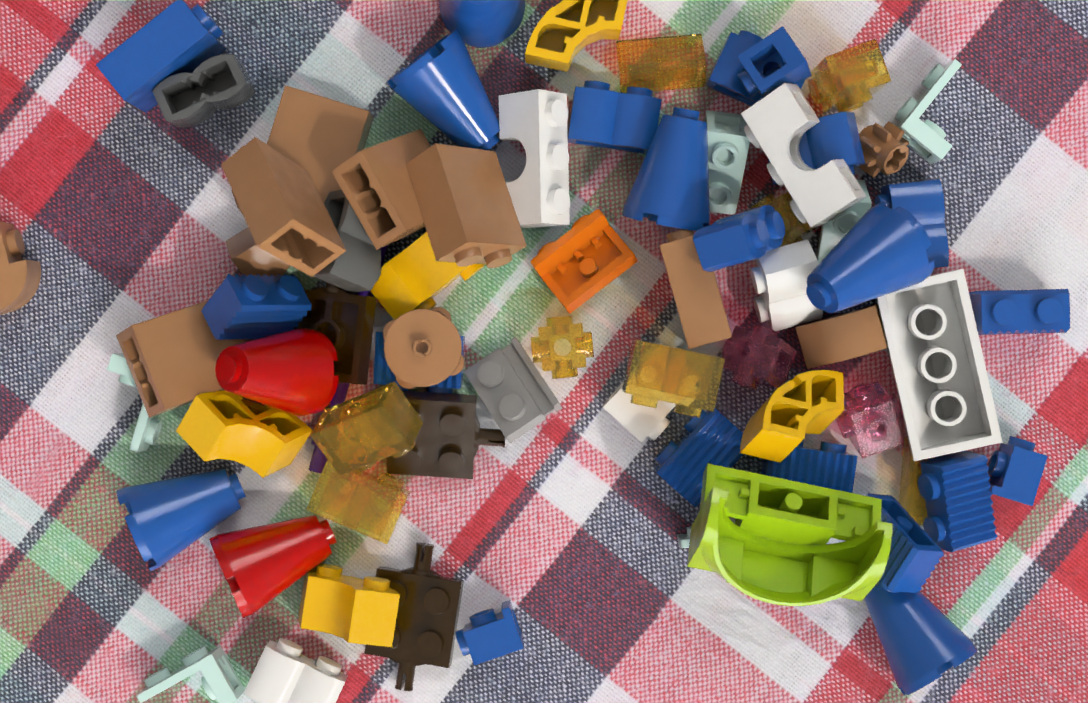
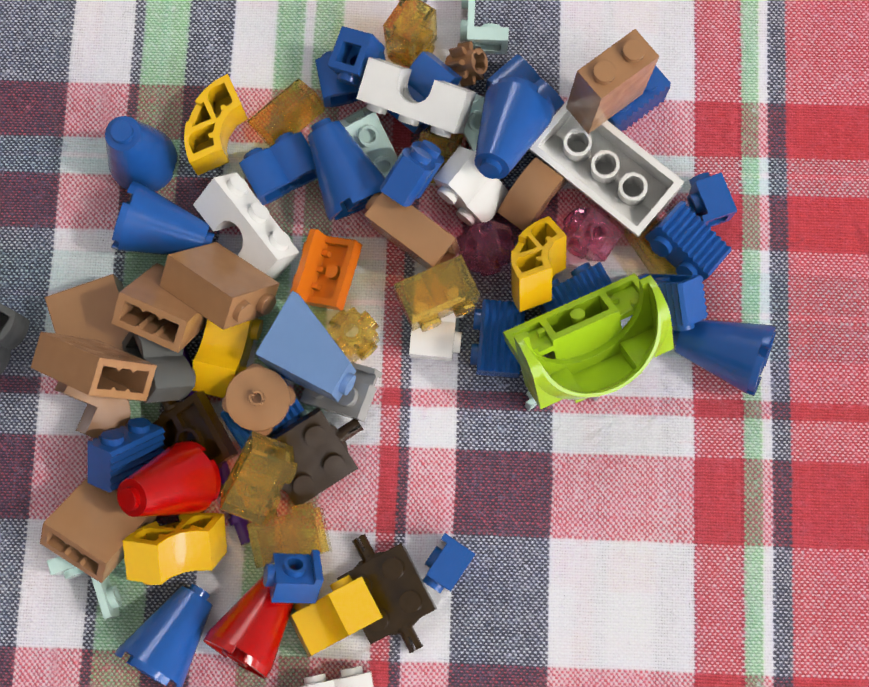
camera: 35 degrees left, 10 degrees down
none -> medium blue slope [255,291,356,402]
none -> blue brick [263,550,324,604]
none -> medium nougat brick [566,29,659,134]

